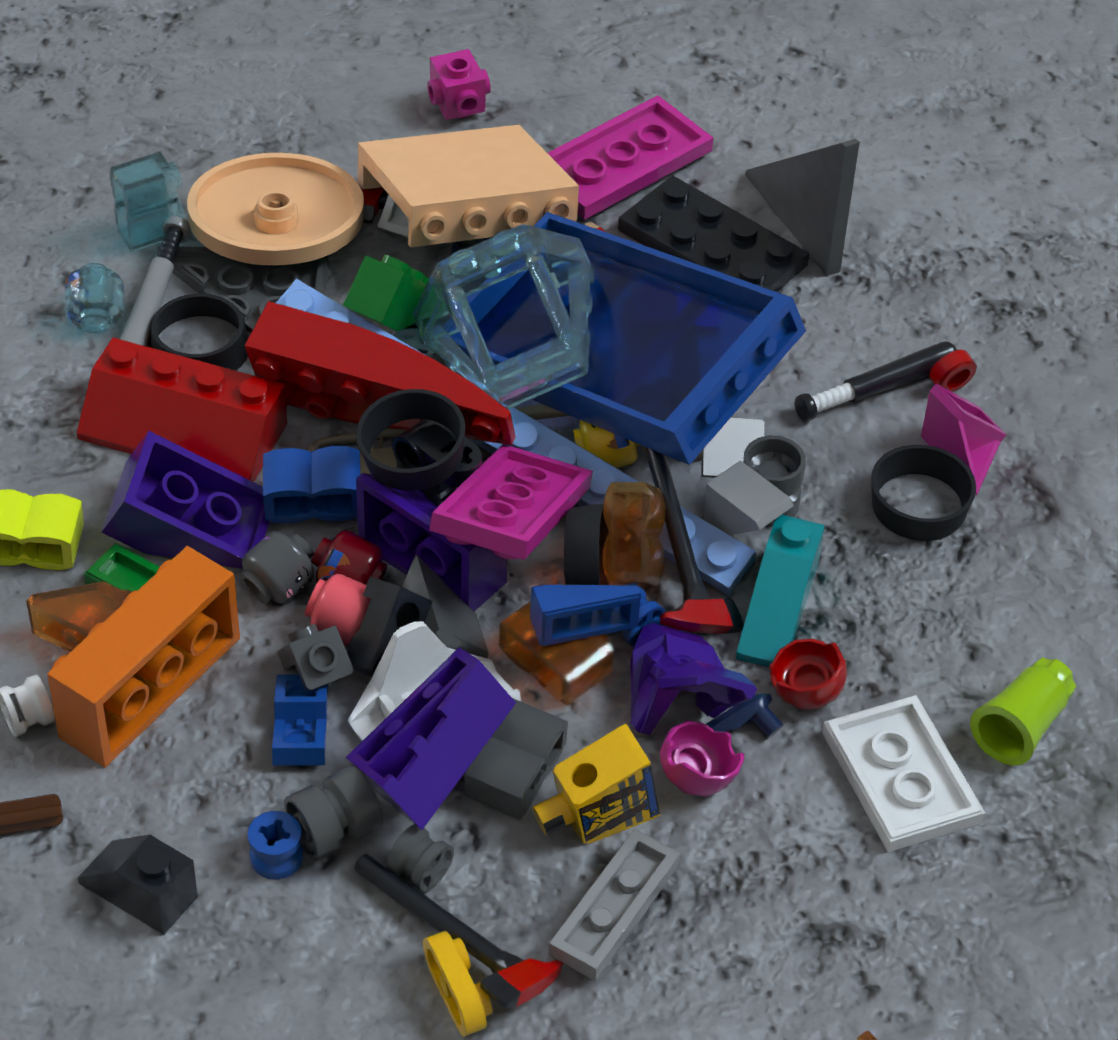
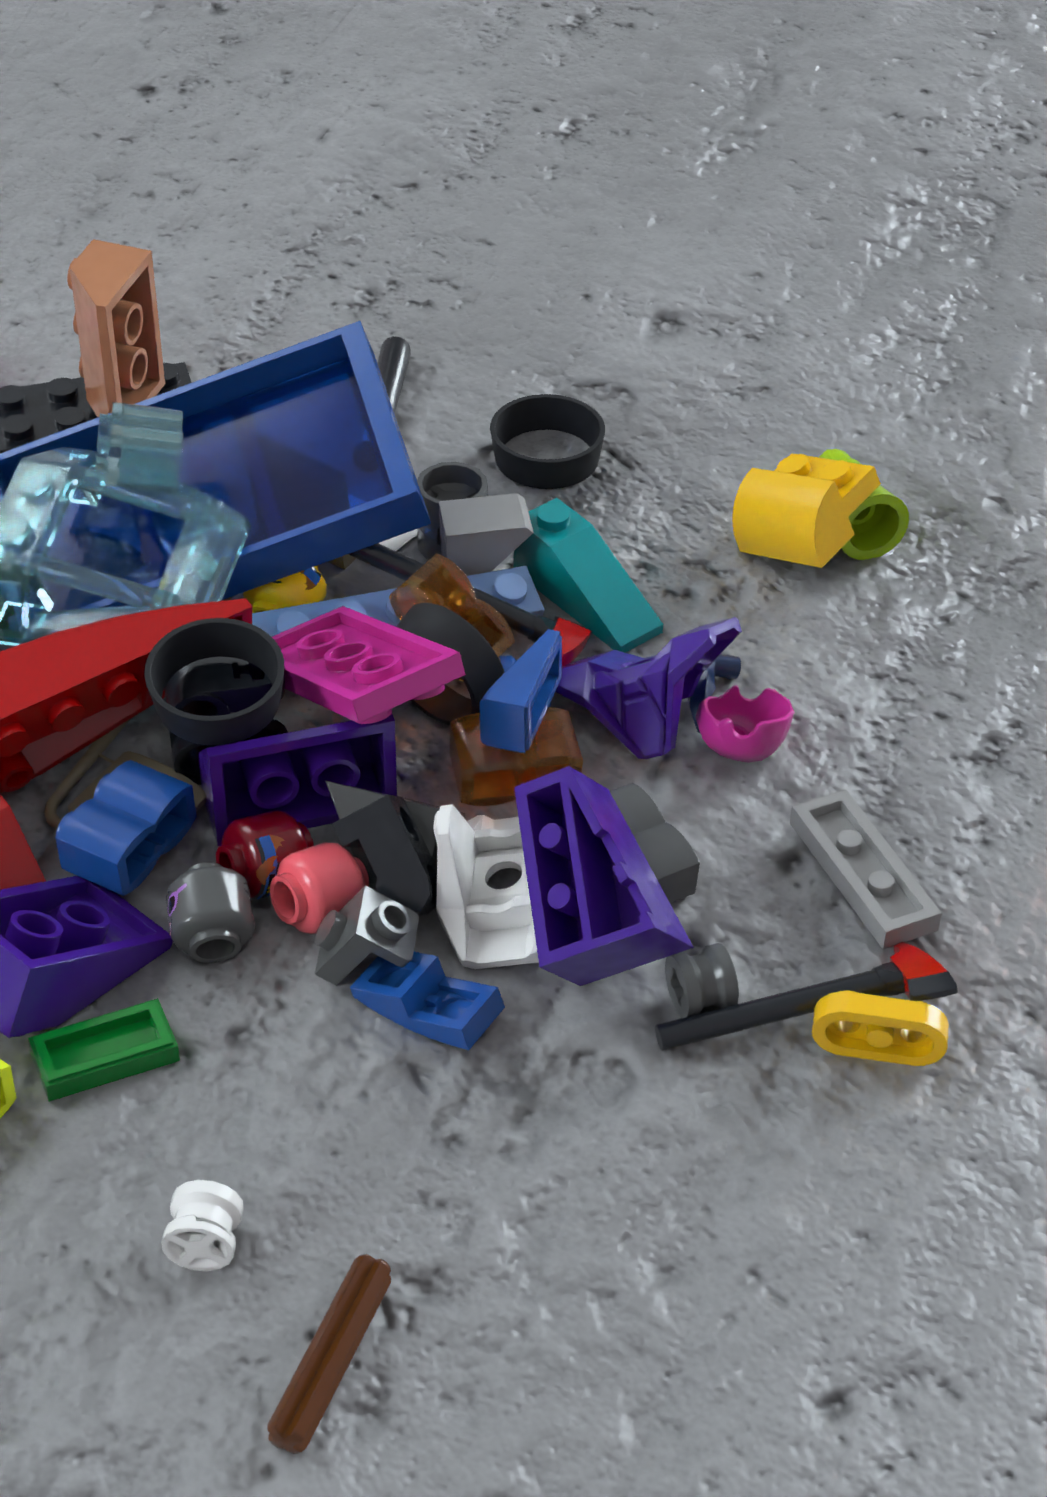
camera: 55 degrees left, 5 degrees down
clear orange slope [26,581,132,652] -> none
orange brick [47,546,240,768] -> none
black slope [78,834,198,935] -> none
blue wheel [247,811,303,880] -> none
dark grey wheel [284,765,383,860] -> none
yellow torso [532,724,660,844] -> none
dark grey tile [745,139,860,277] -> none
red hair [769,639,847,710] -> none
white tile [822,695,985,852] -> none
dark pink slope [921,384,1007,495] -> none
red tile [929,350,977,392] -> none
none -> nougat slope [67,239,165,417]
none -> clear light blue brick [95,402,183,494]
none -> yellow brick [732,453,881,568]

